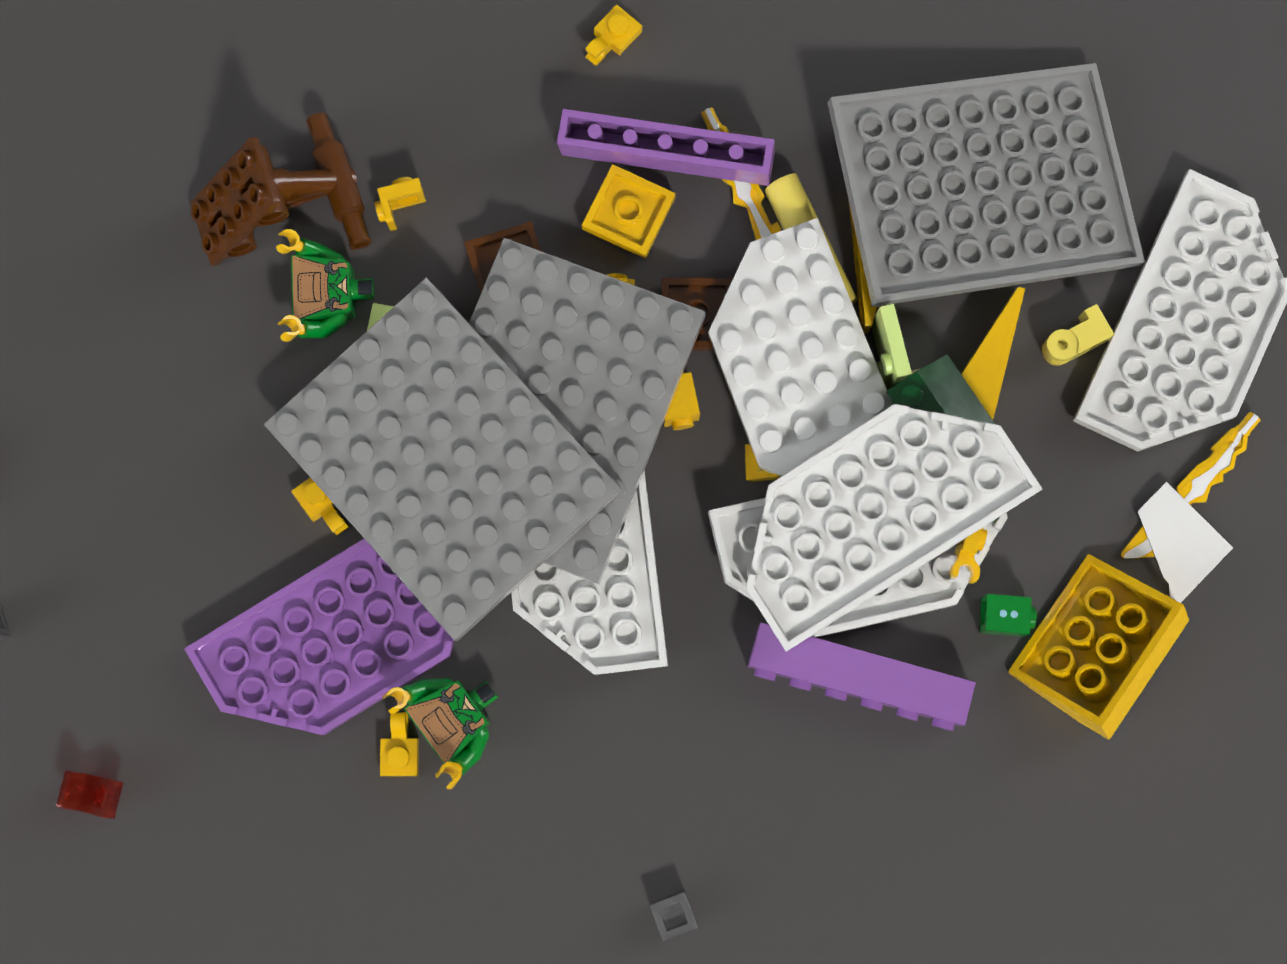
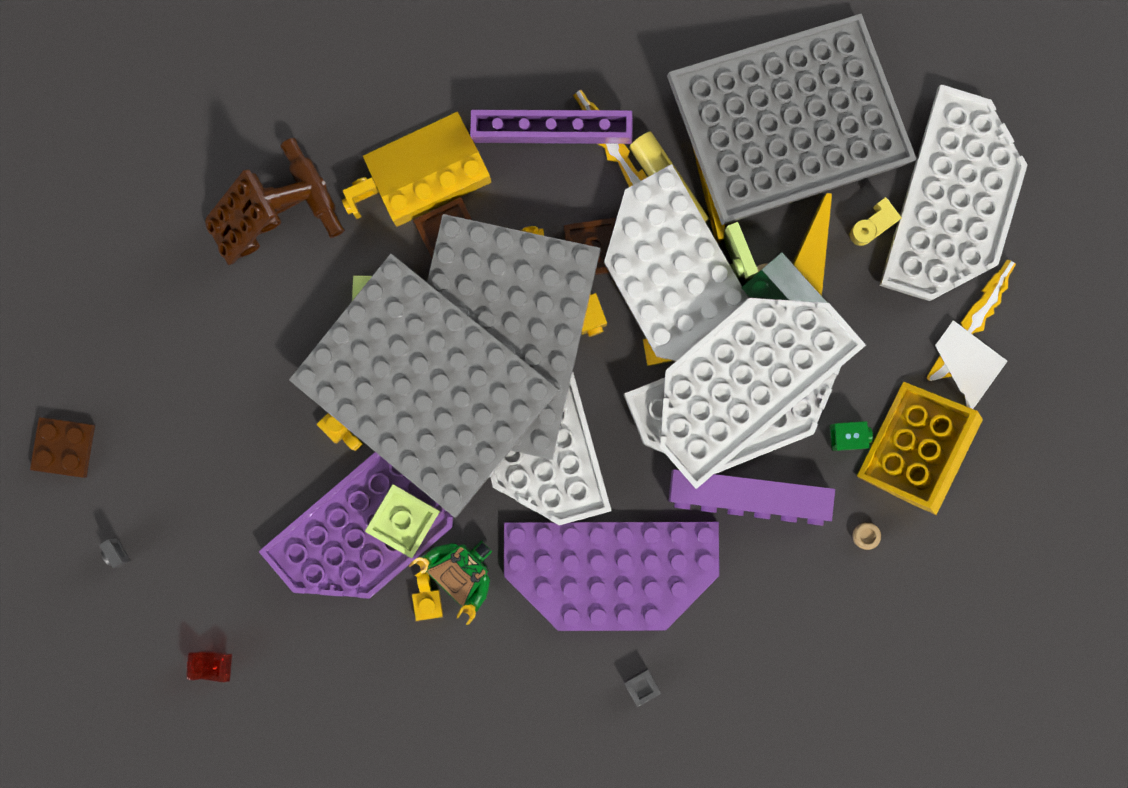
camera: 10 degrees left, 5 degrees up
torso [276,229,375,342] -> none
yellow plate [582,164,676,259] -> none
yellow plate [585,4,643,66] -> none
yellow plate [949,528,987,584] -> none
none -> yellow slope [363,111,492,227]
none -> yellowish green plate [365,484,440,558]
none -> medium lavender plate [504,522,719,631]
none -> tan tile [852,523,881,550]

